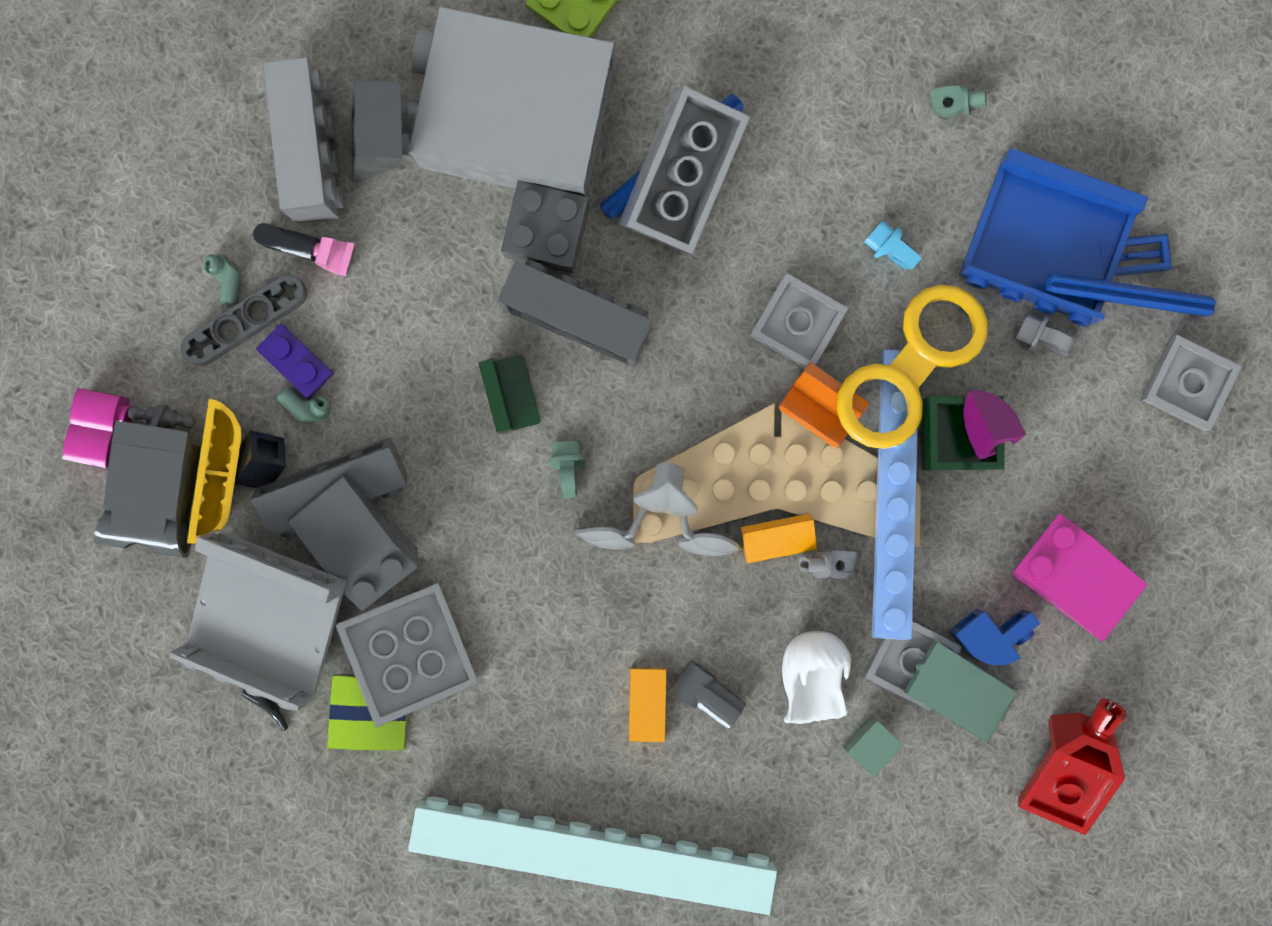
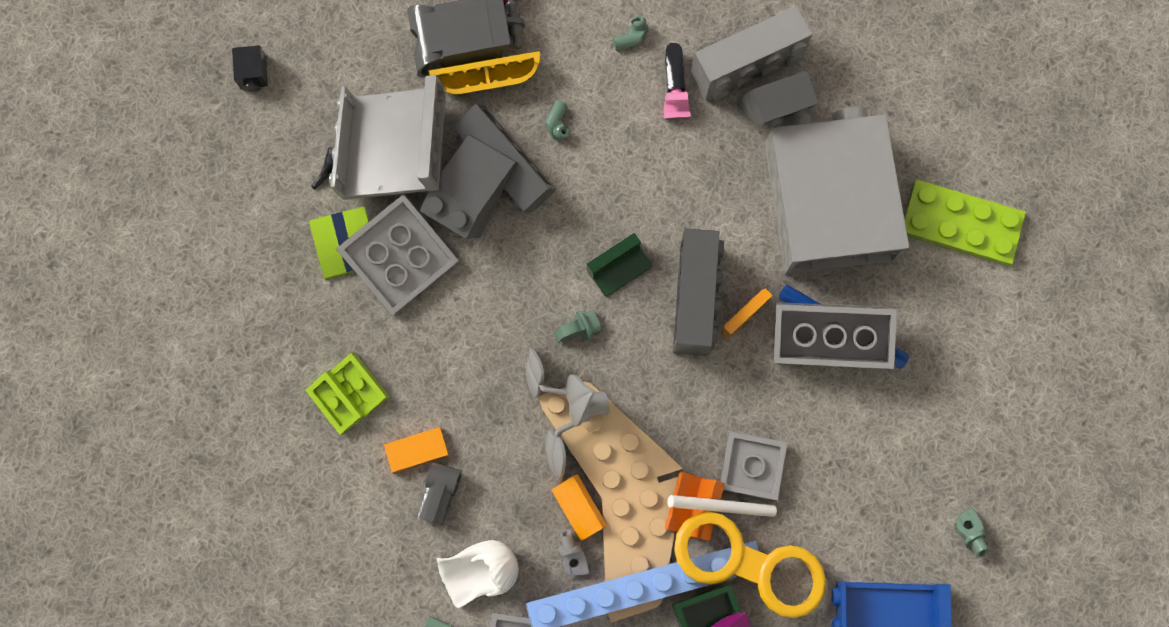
camera: 70 degrees right, 10 degrees down
dark grey beam [180,275,307,366] -> none
black panel [234,430,286,488] -> none
dark purple plate [256,323,335,399] -> none
light aqua brick [408,797,777,915] -> none
dark grey brick [501,180,590,274] -> none
medium azure piece [864,220,921,270] -> none
none -> black brick [232,45,268,92]
none -> lime slope [305,352,390,435]
none -> white bar [668,495,777,517]
none -> light orange tile [721,288,773,339]

